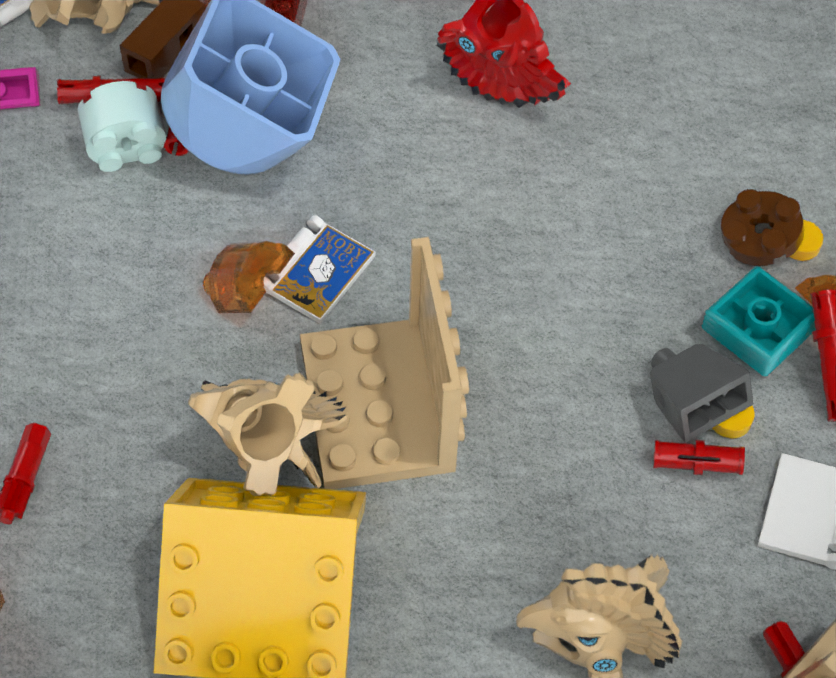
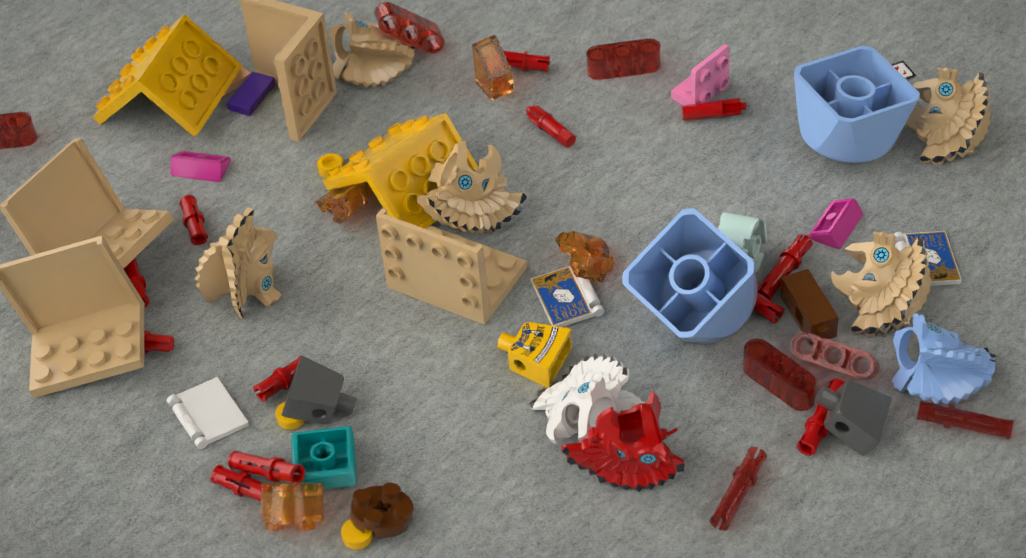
camera: 135 degrees right, 10 degrees down
none -> clear orange cylinder [315,183,373,223]
none -> yellow torso [497,322,572,388]
none -> white piece [529,353,645,444]

